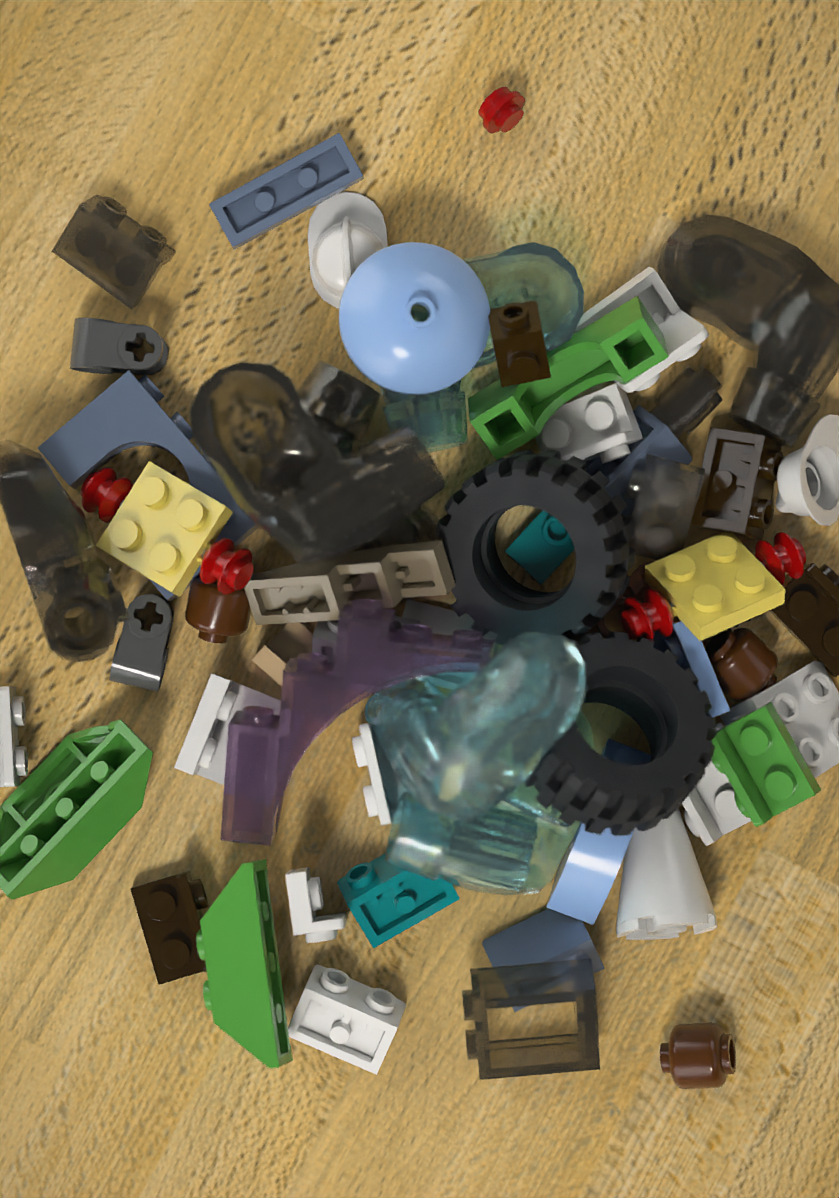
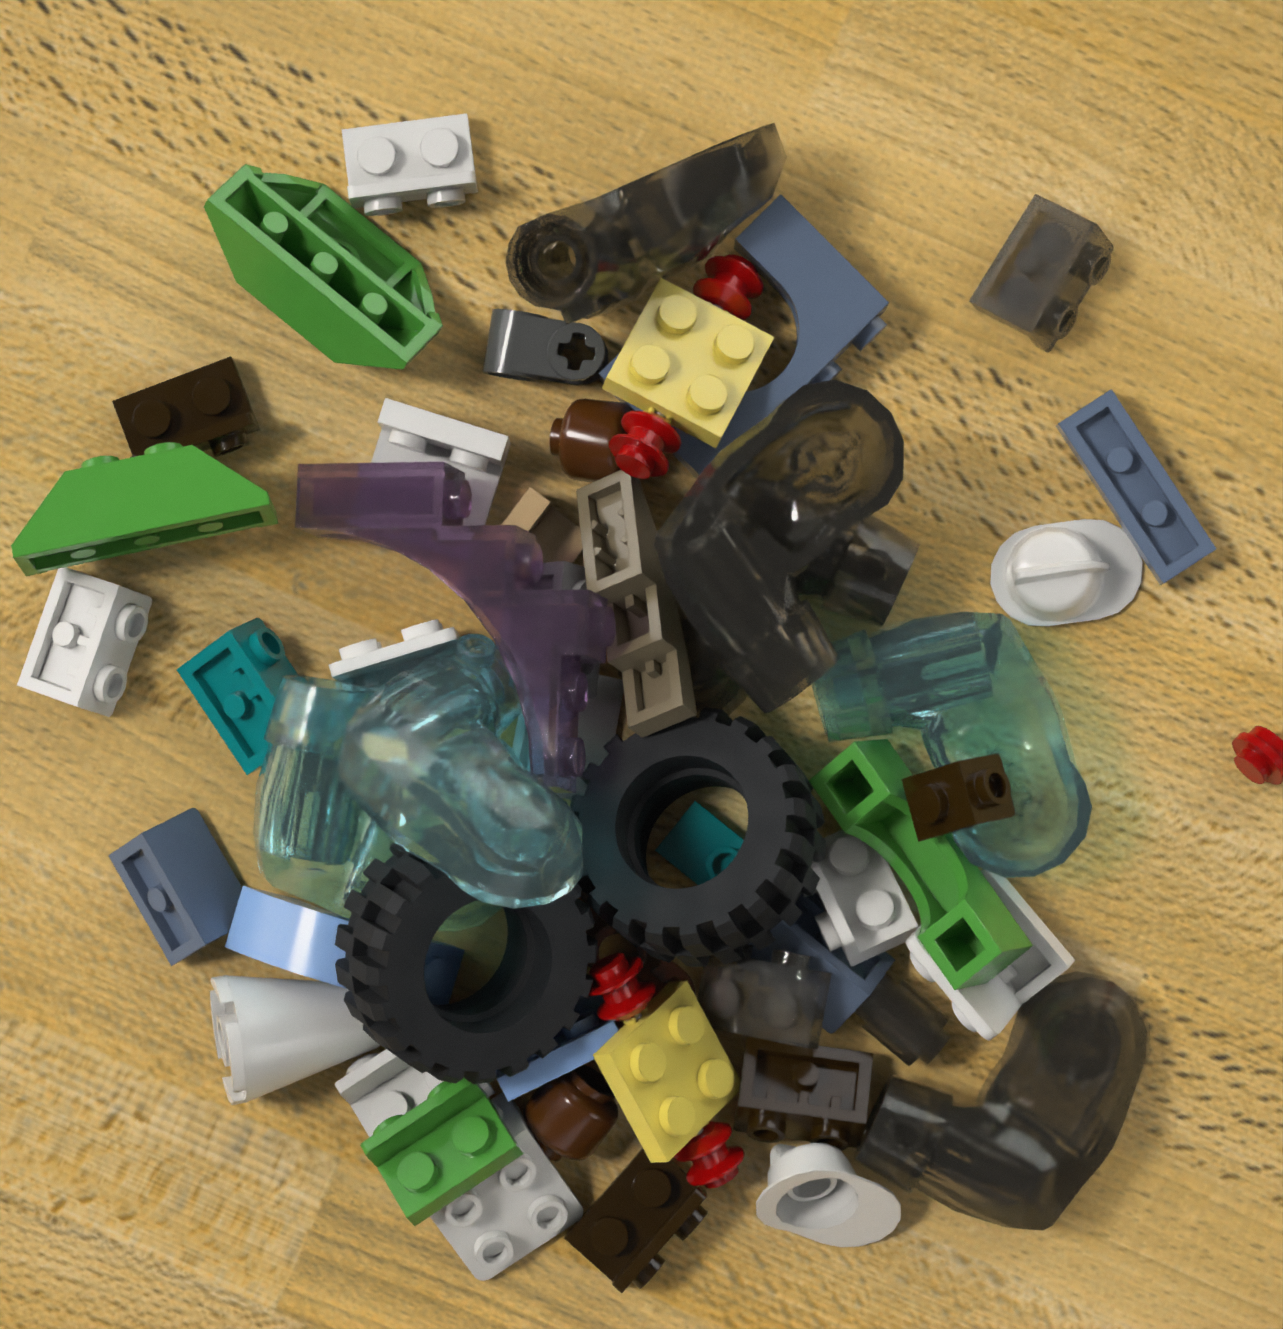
camera: 85 degrees right, 0 degrees up
dark grey piece [70,318,169,376] -> none
white bracket [285,867,347,943] -> none
light blue dish [338,242,490,395] -> none
clear smoke window [462,958,600,1080] -> none
reddish brown head [660,1022,736,1090] -> none

